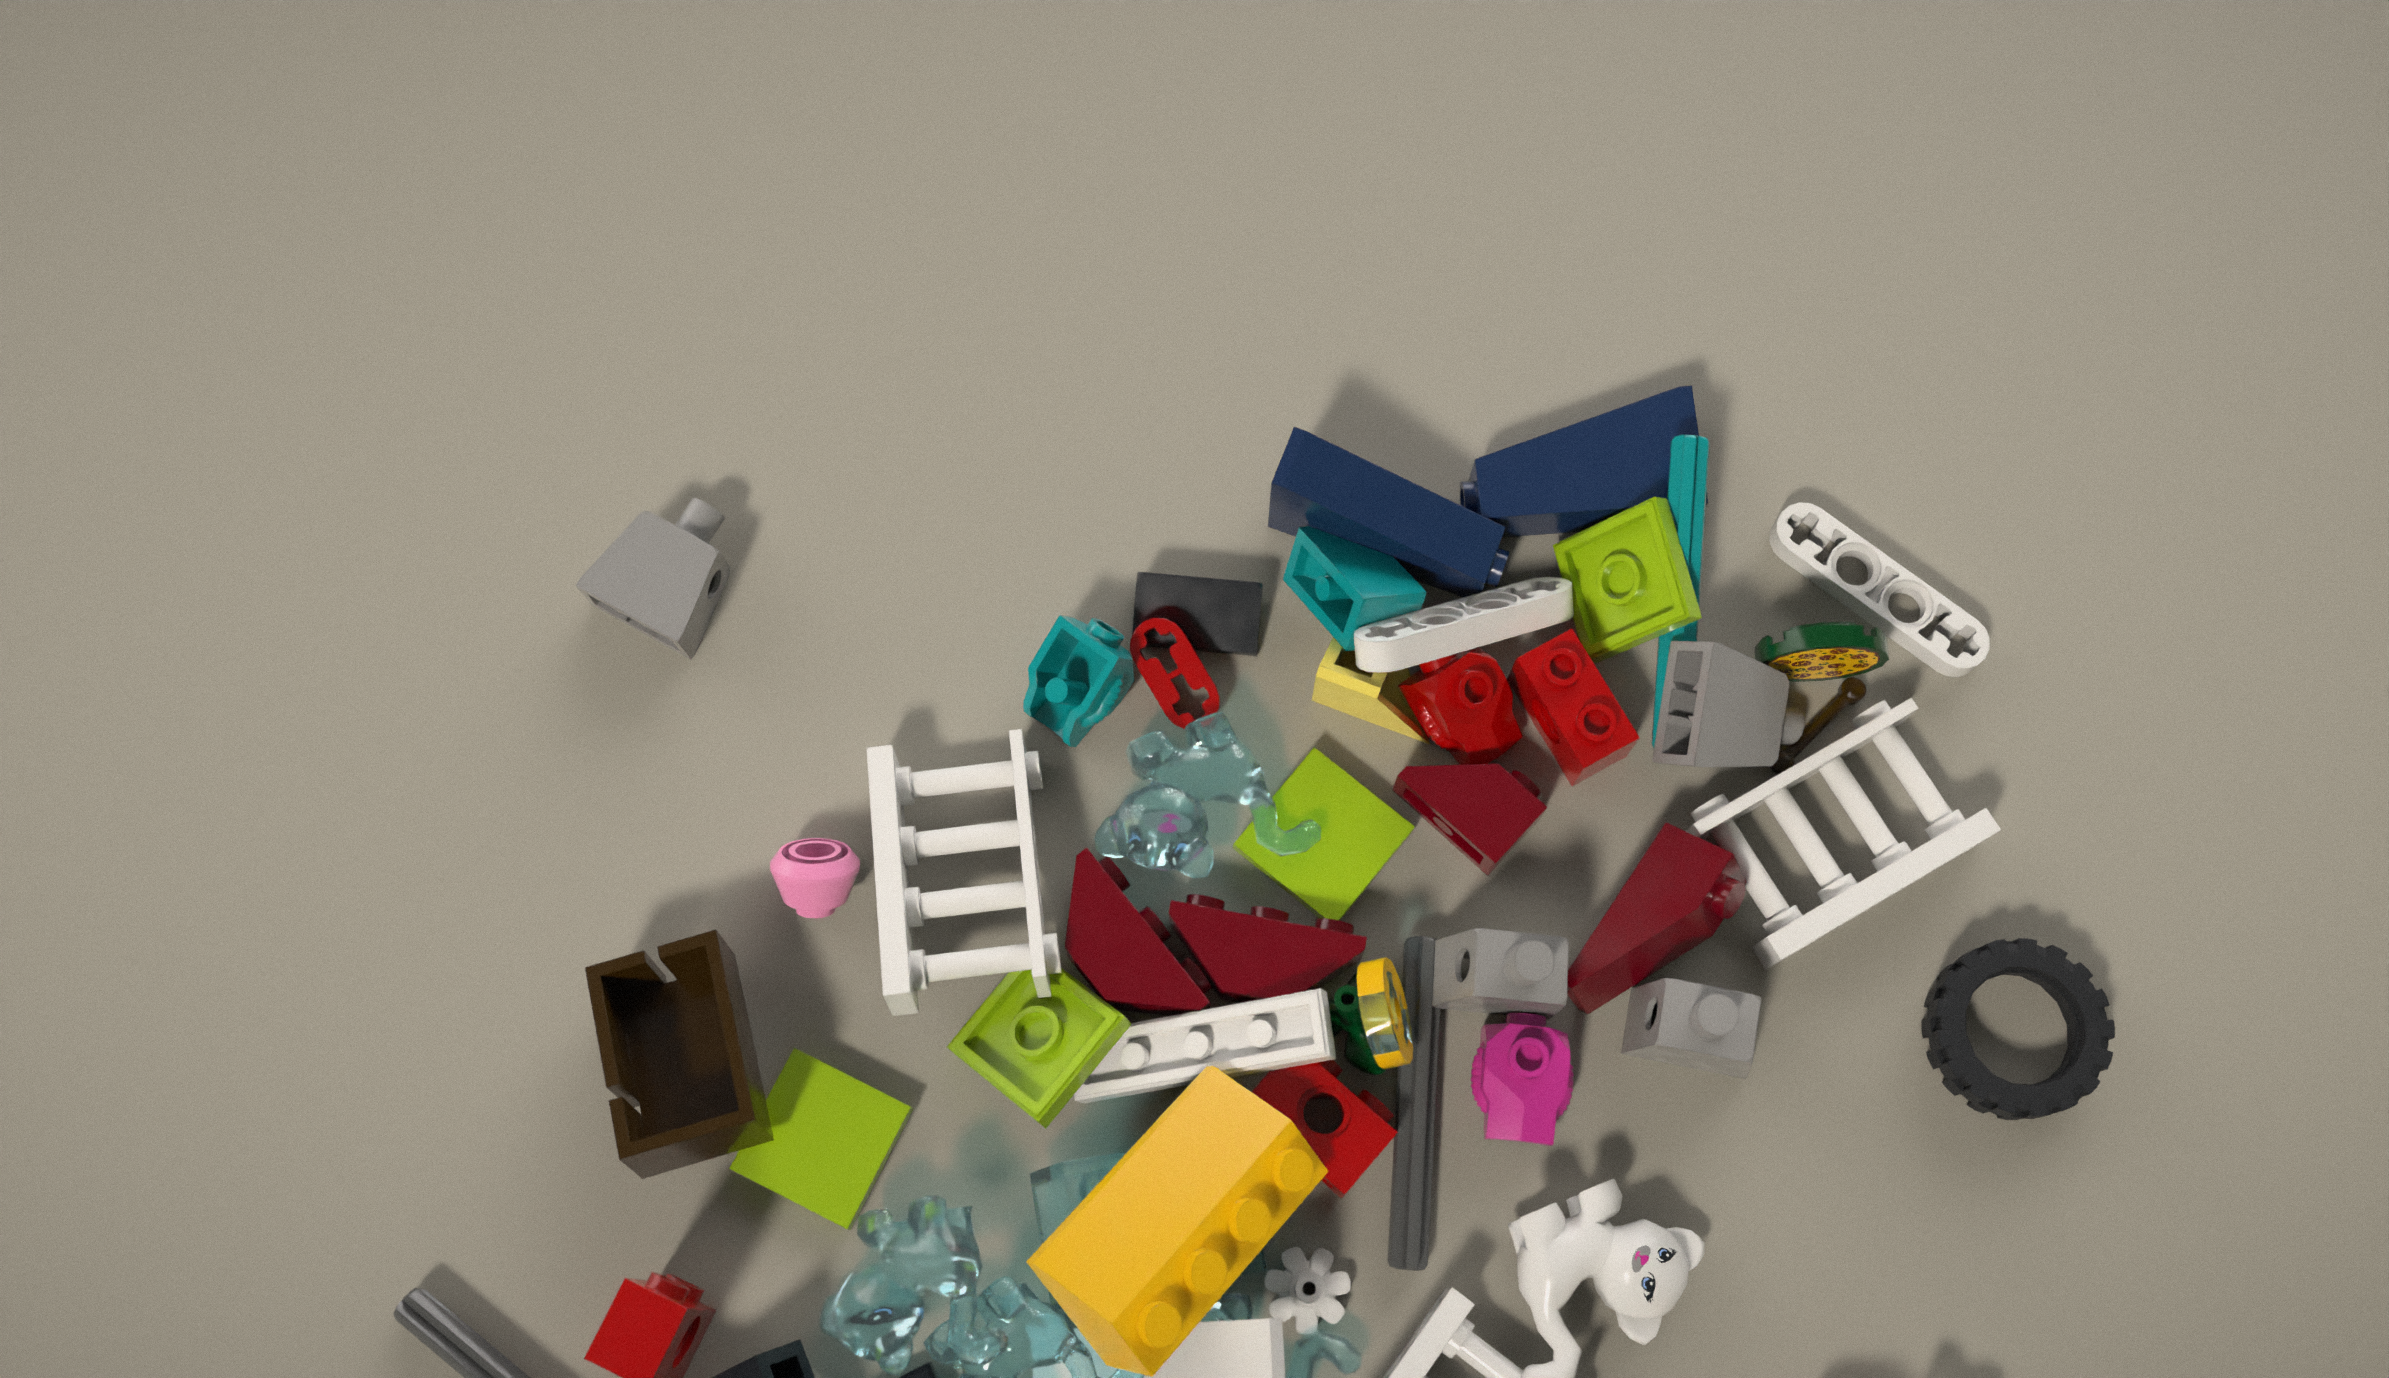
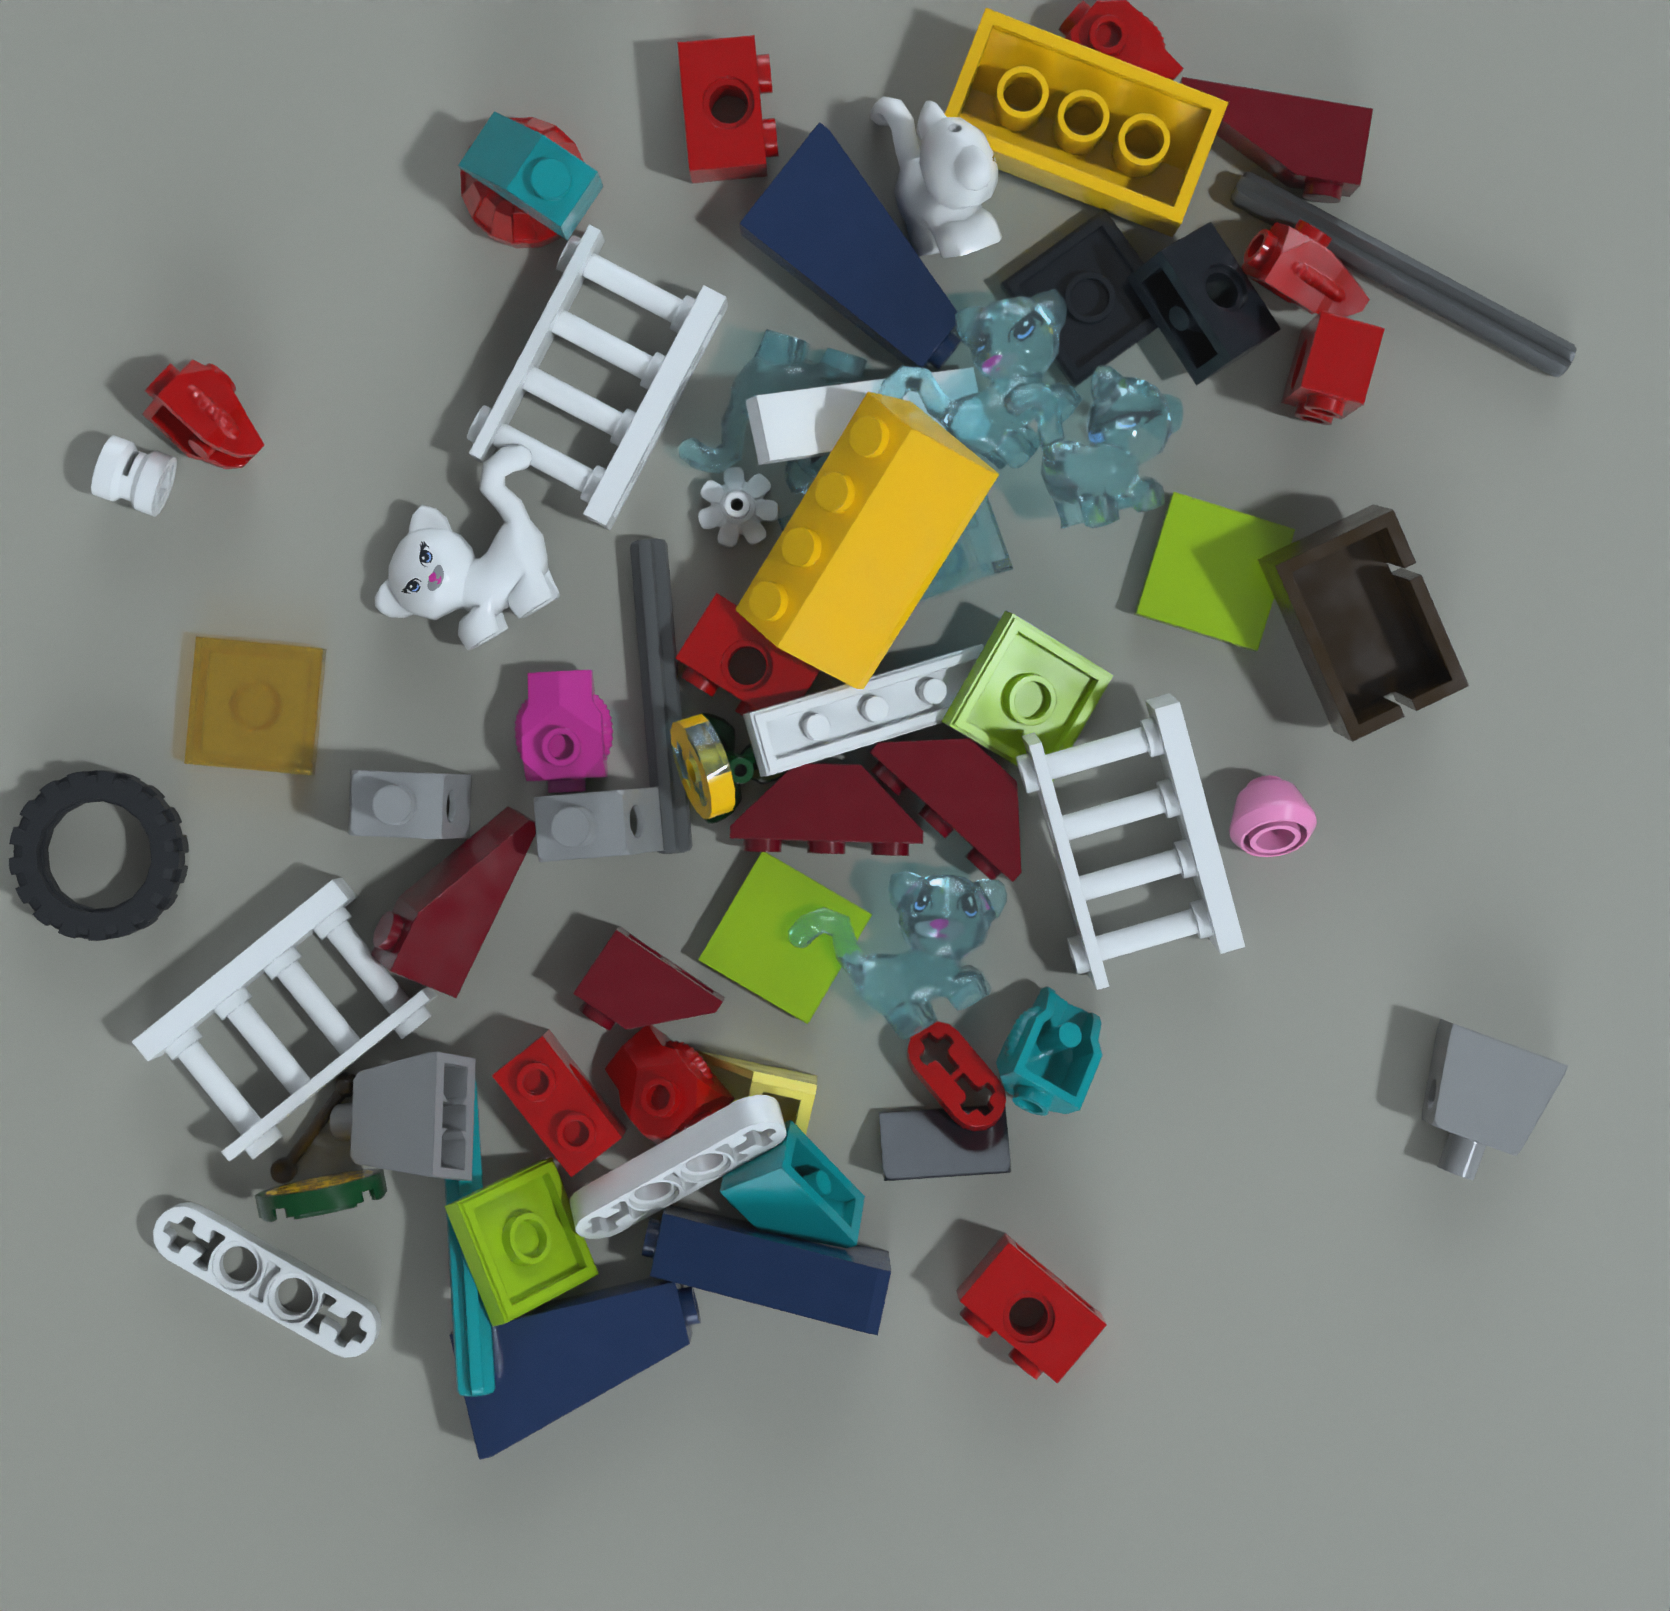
camera: 165 degrees right, 15 degrees up
none -> clear yellow tile [184,637,327,775]
none -> red brick [956,1233,1107,1384]

